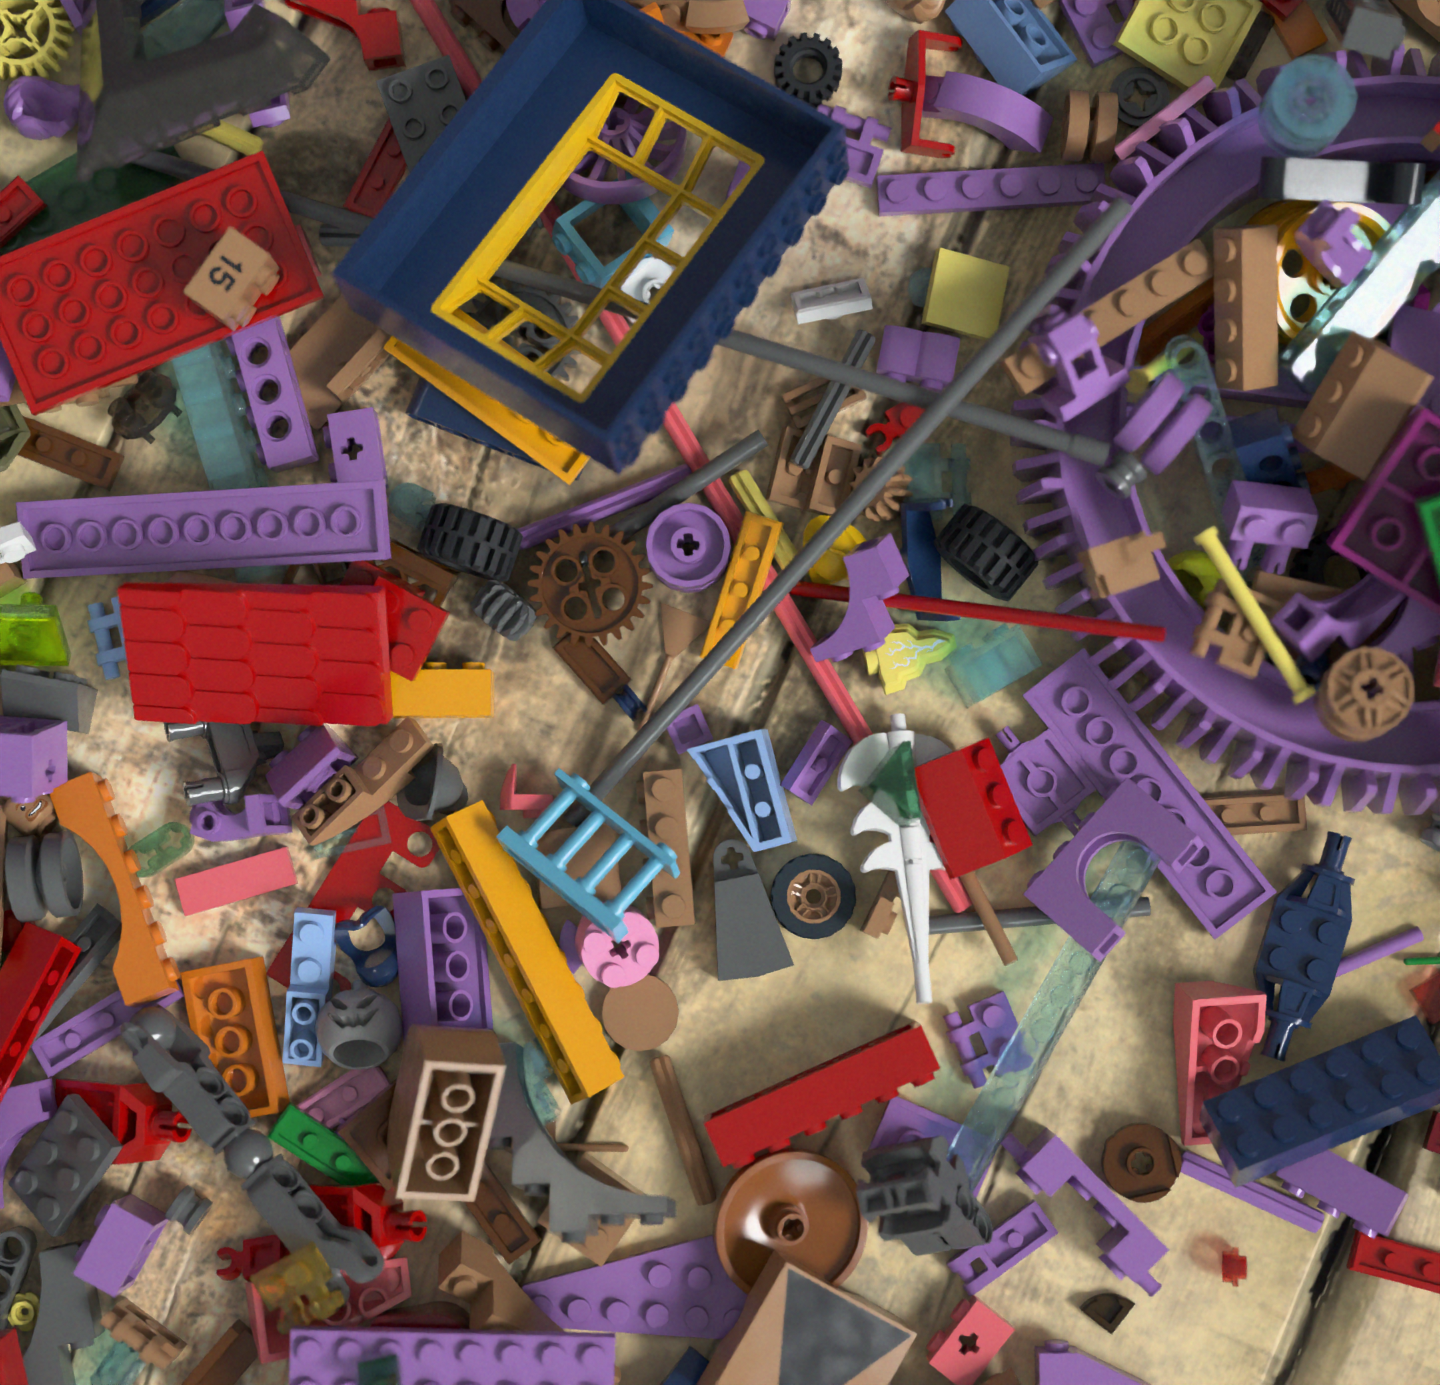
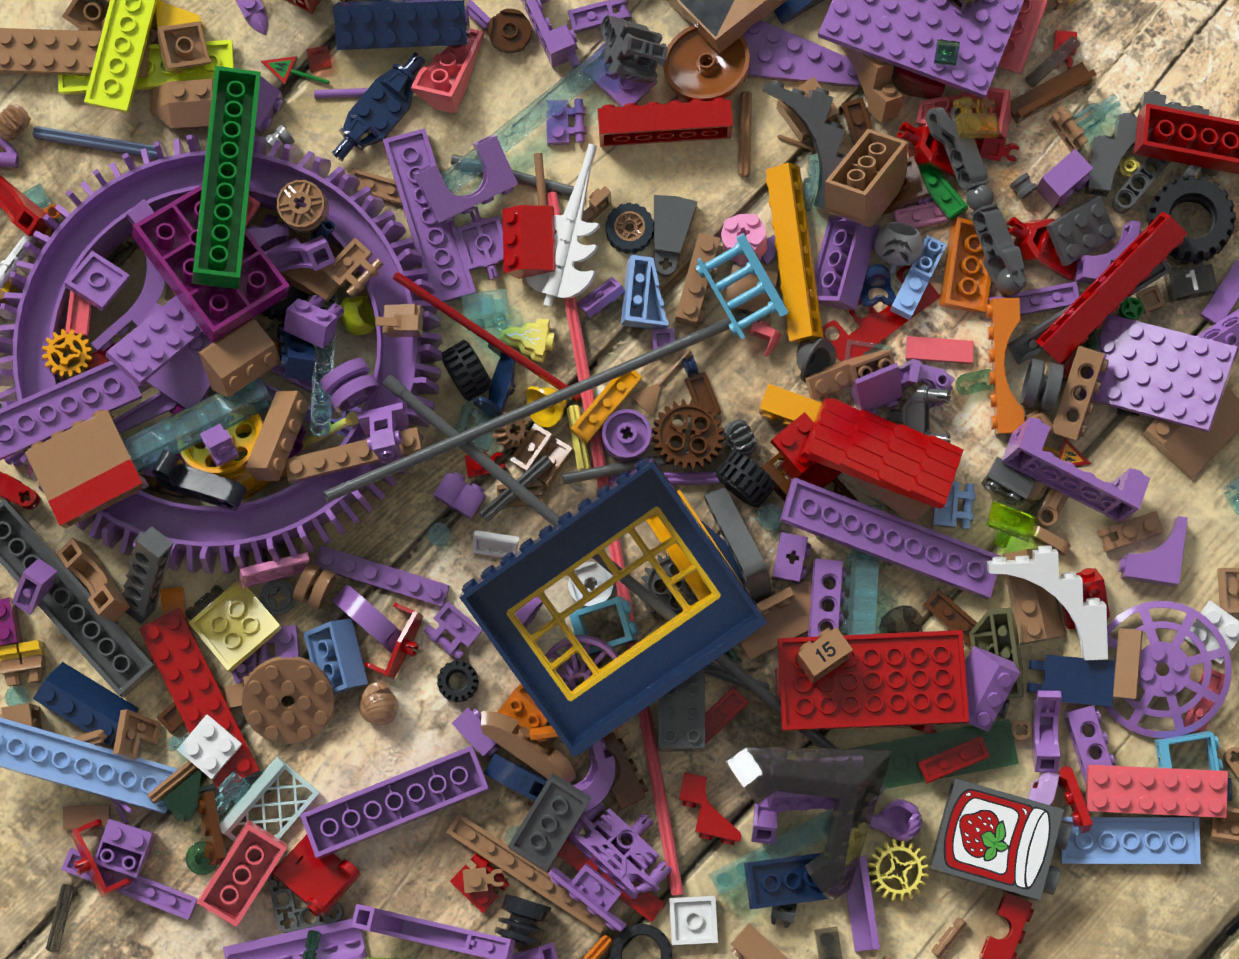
camera: 160 degrees left, 5 degrees down
medium nougat tile [602,974,679,1052] -> none
medium lavender arch [810,533,909,662] -> none
clear green slope [858,741,922,826] -> none
light yellow tile [921,247,1010,341] -> none
dark grey wheel [1095,449,1147,500] -> none
light yellow bar [1194,526,1316,705] -> none
clear light blue wheel [1257,55,1357,158] -> none
none -> dark grey beam [704,487,773,604]

